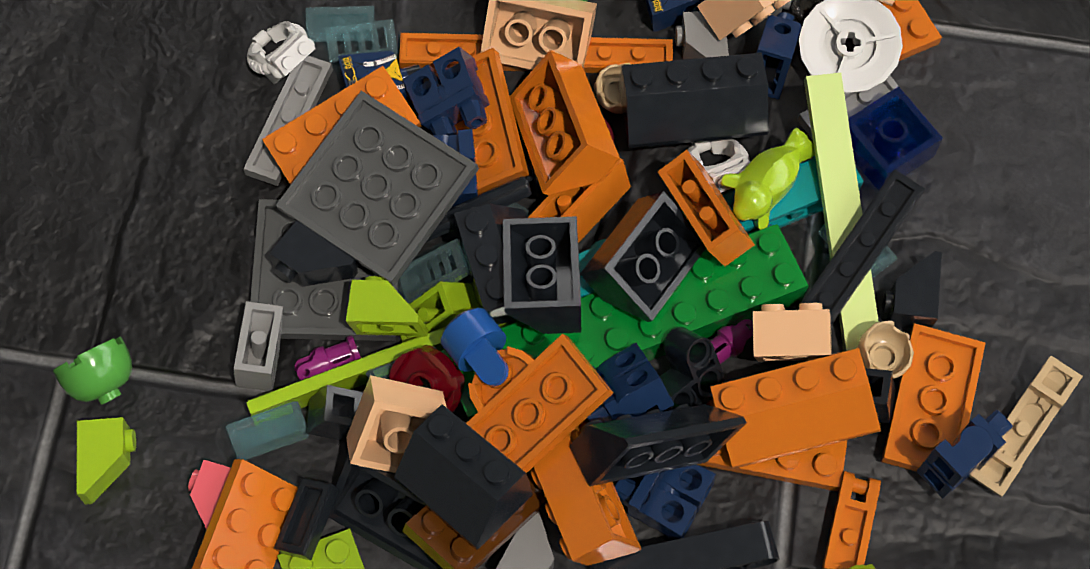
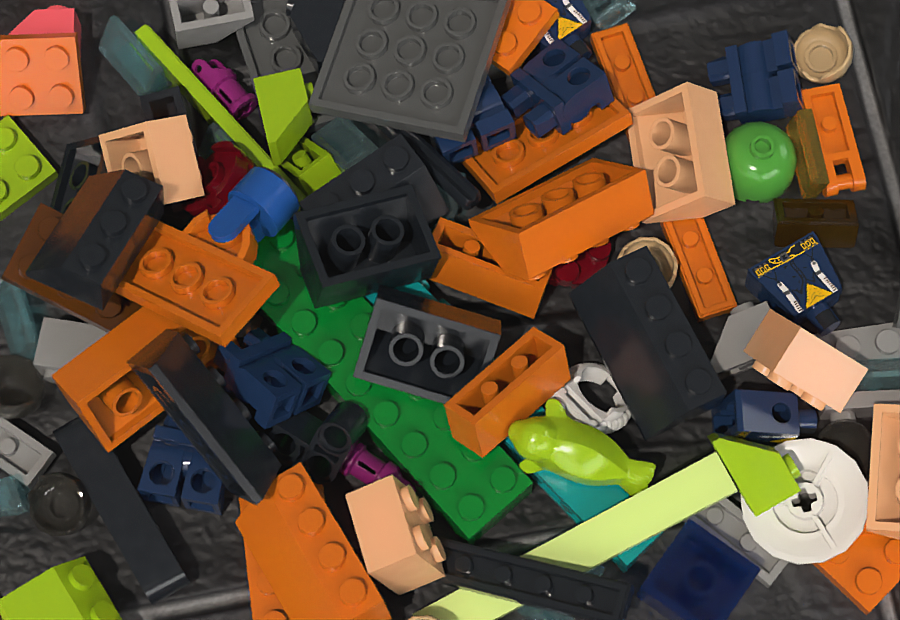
camera: 75 degrees right, 5 degrees up
black tile [274,478,340,561] -> none
none -> lime slope [707,432,801,517]

